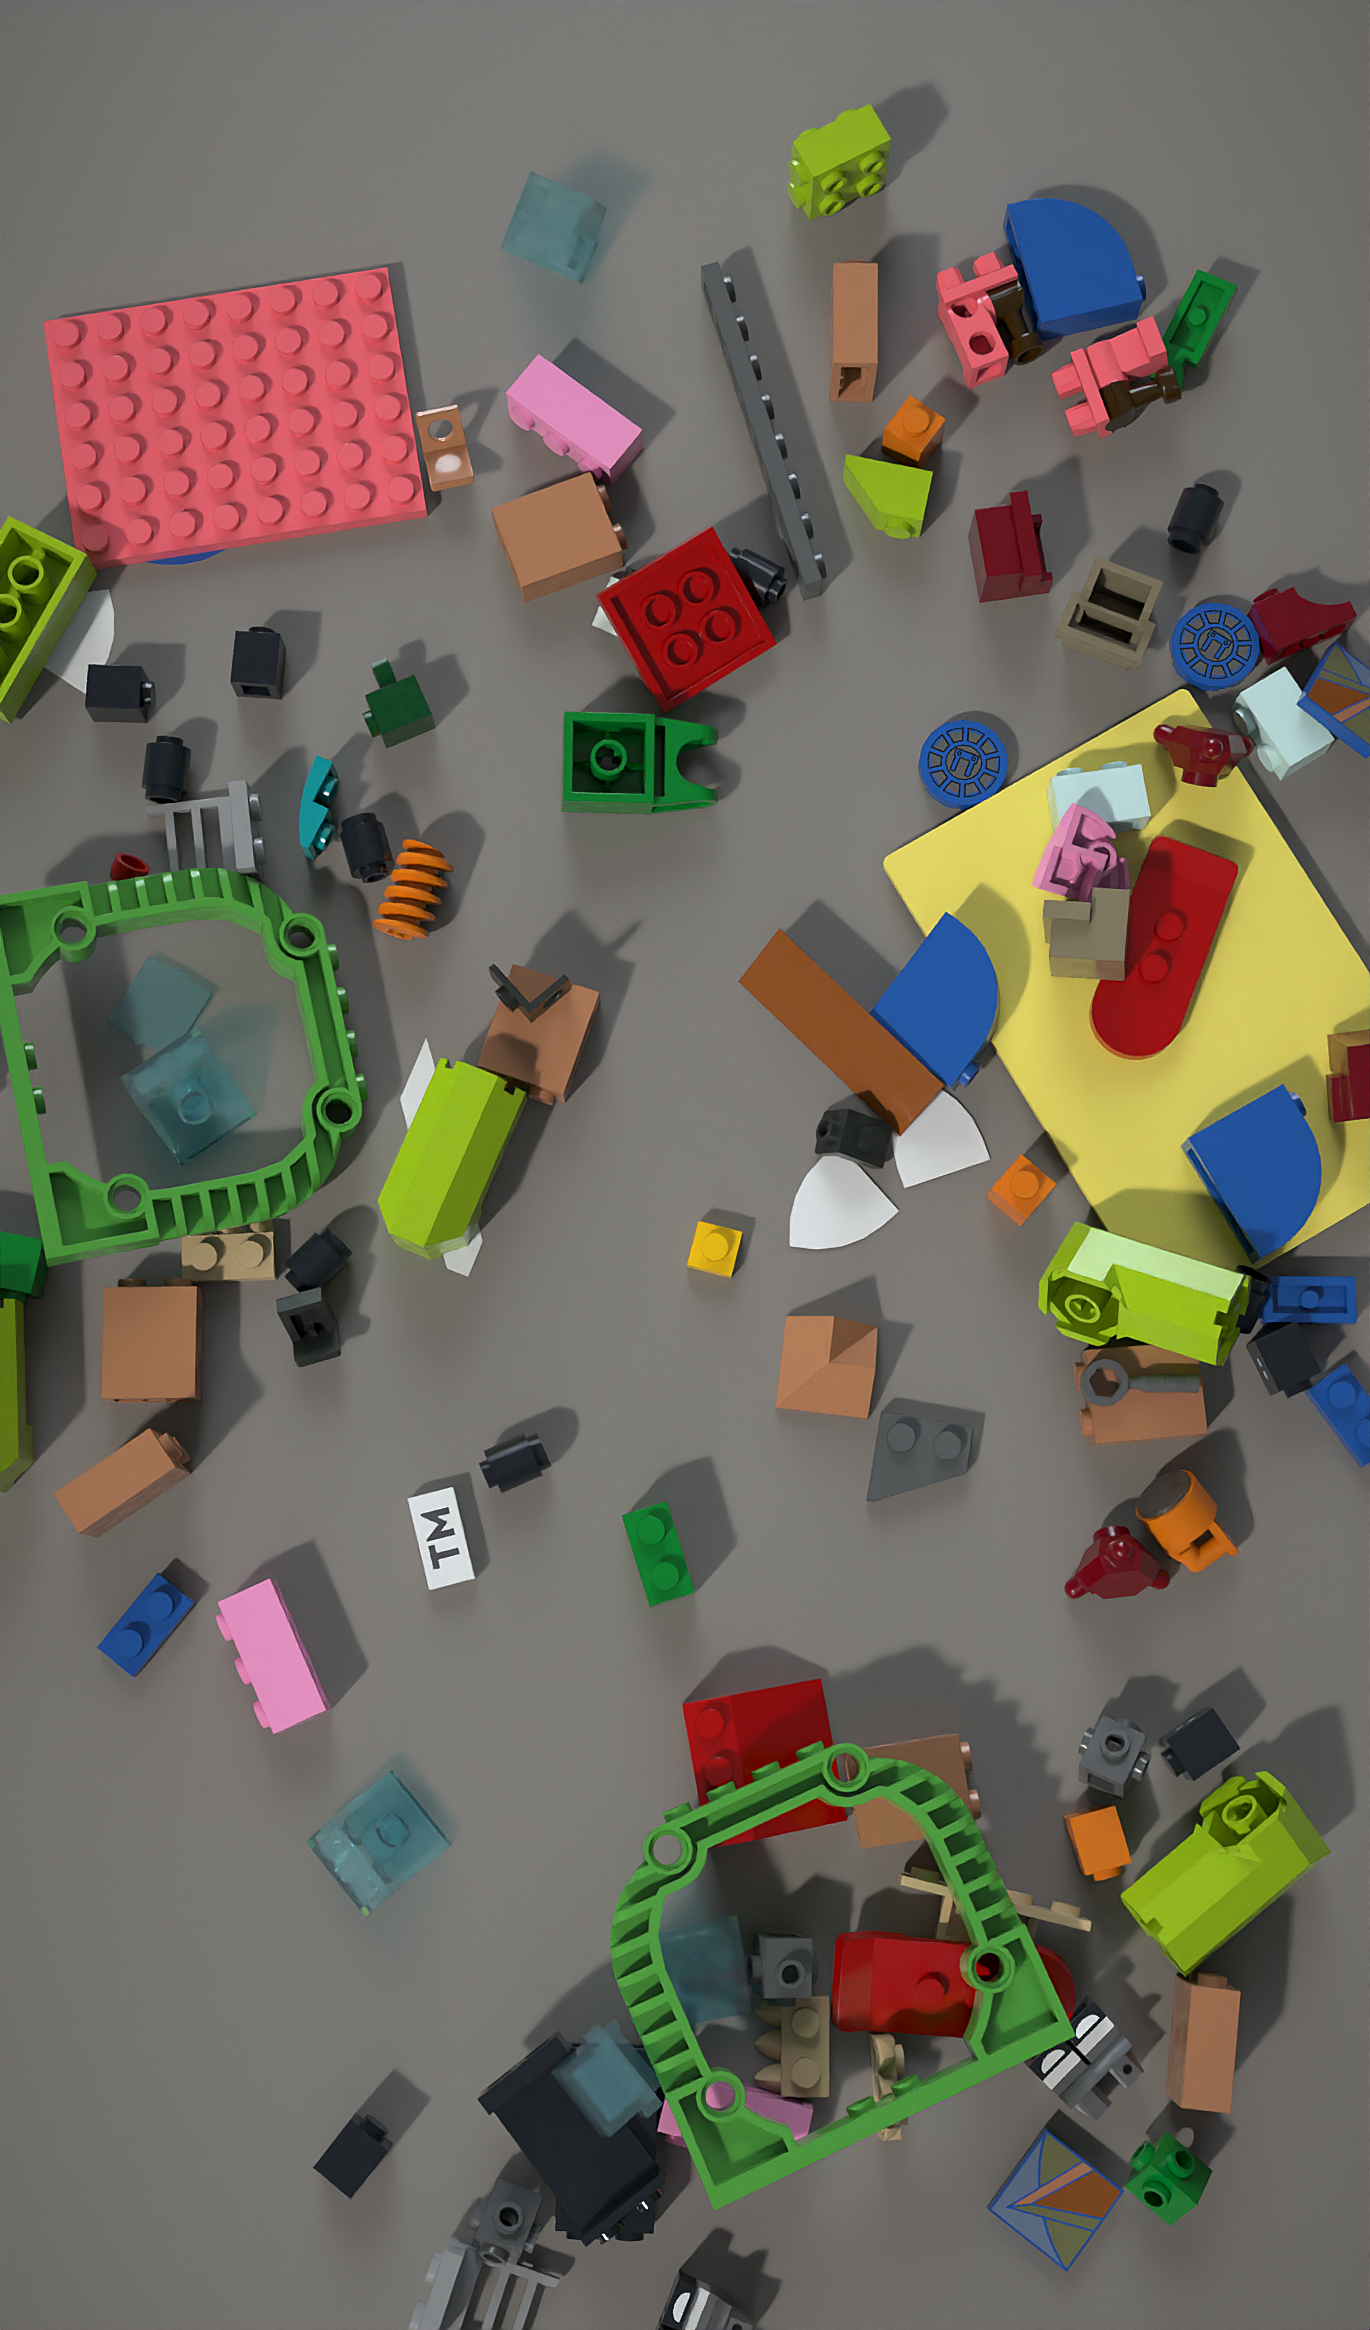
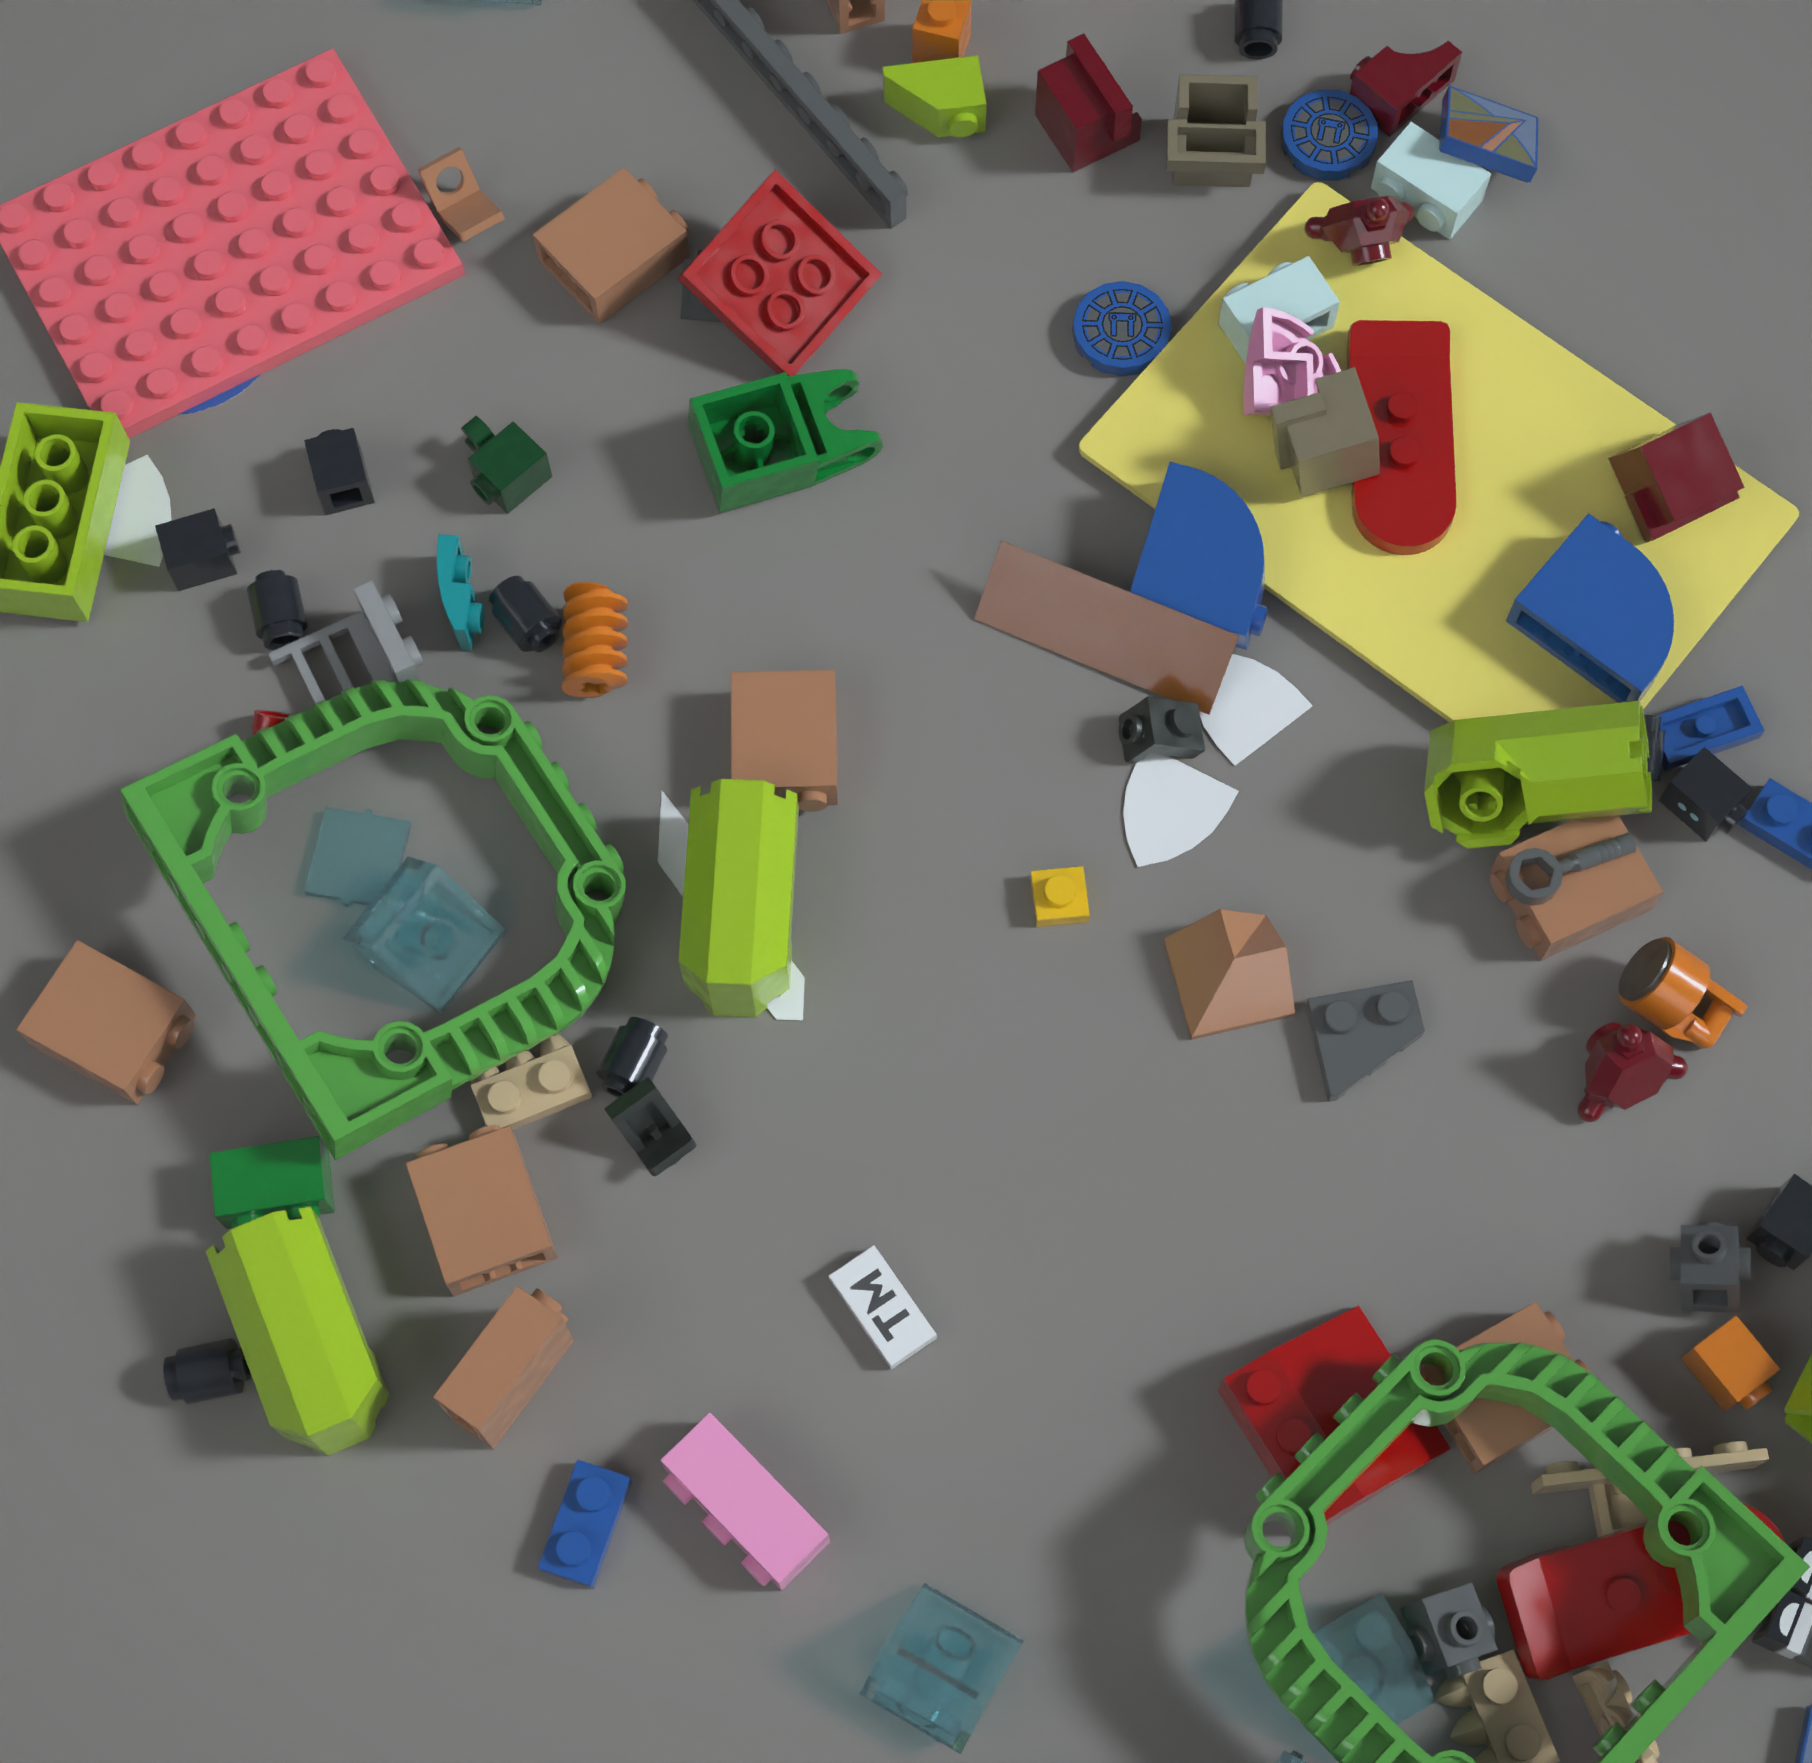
camera: 20 degrees left, 10 degrees down
black brick [479,1432,552,1493] -> none
pearl dark grey bracket [489,964,571,1023] -> none
bright pink brick [506,354,643,487] -> none
green brick [622,1501,695,1608] -> none
black brick [728,547,788,608] -> none
orange brick [986,1154,1057,1227] -> none

